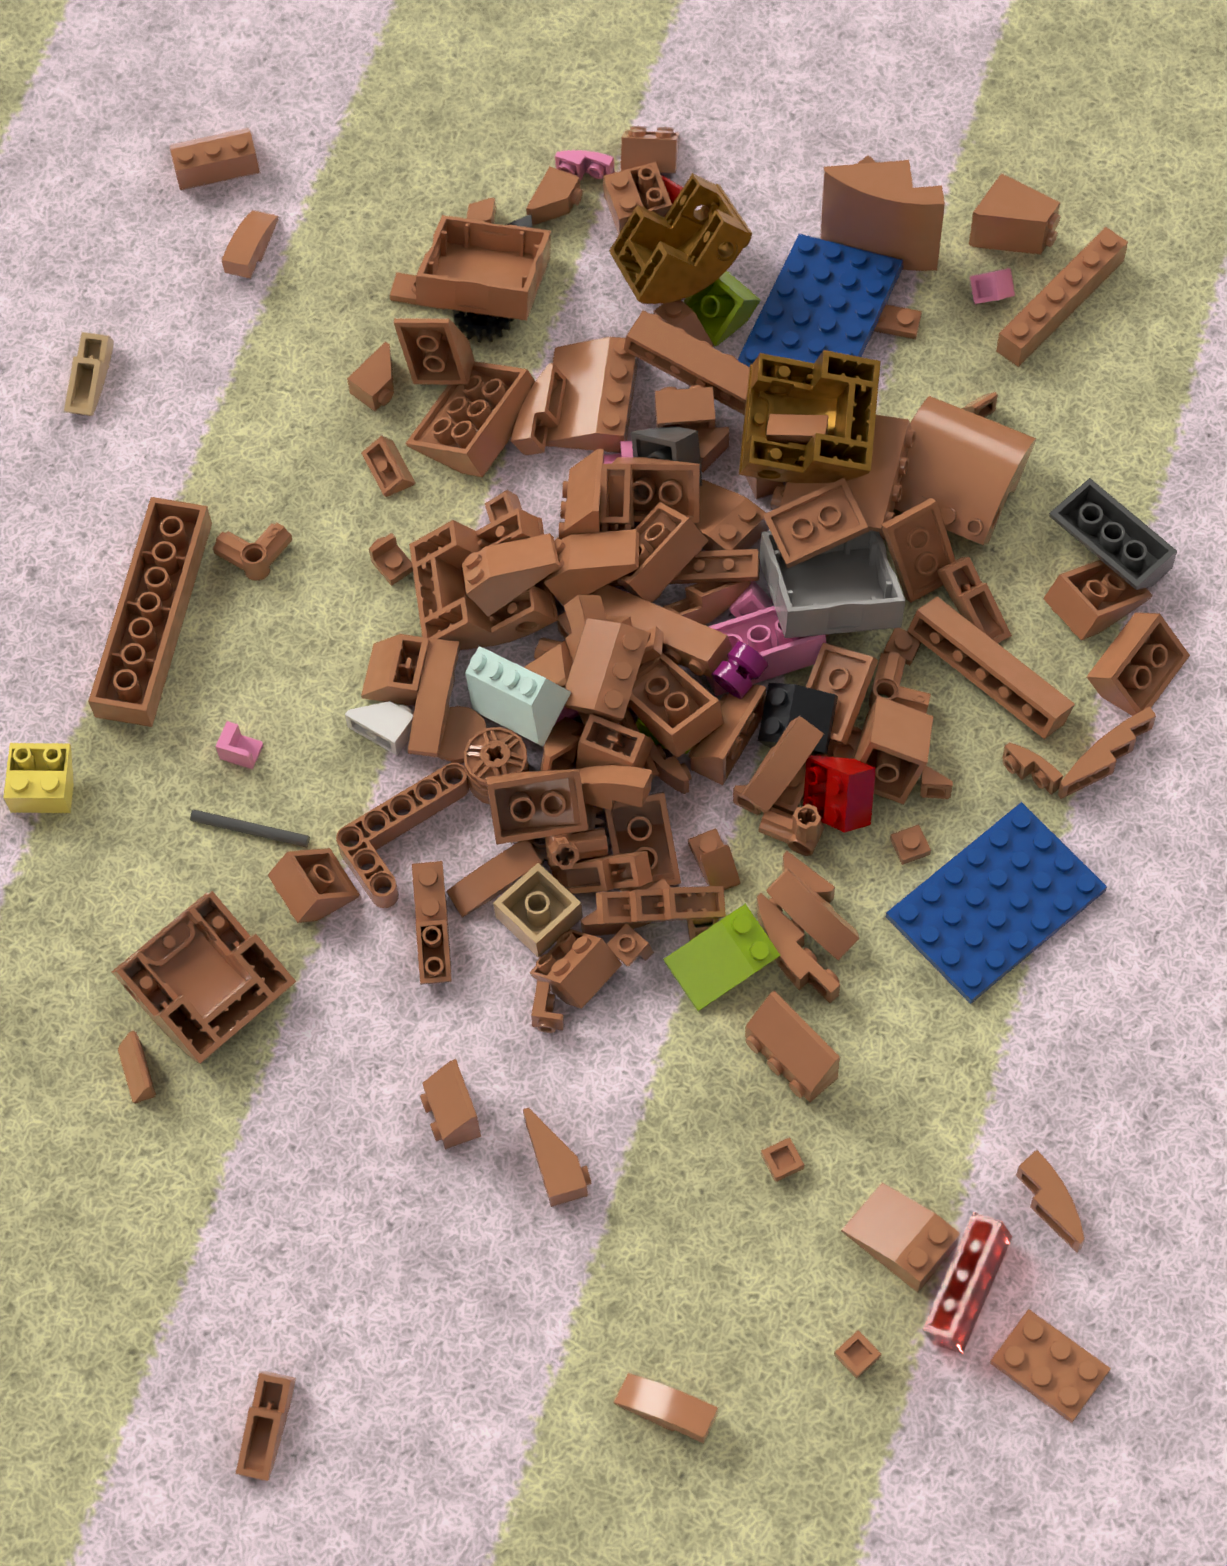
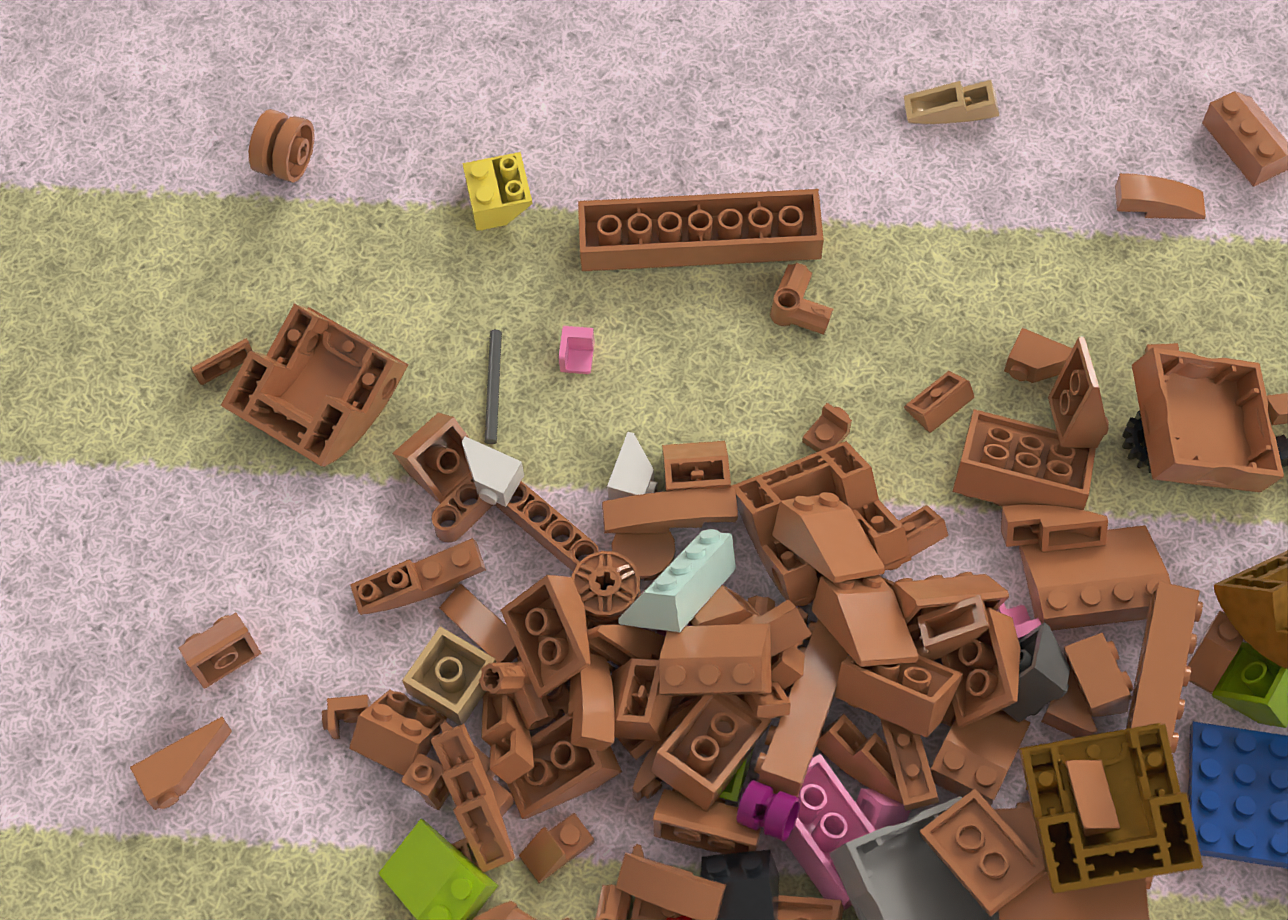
camera: 75 degrees right, 0 degrees up
none -> white slope [462,436,524,507]

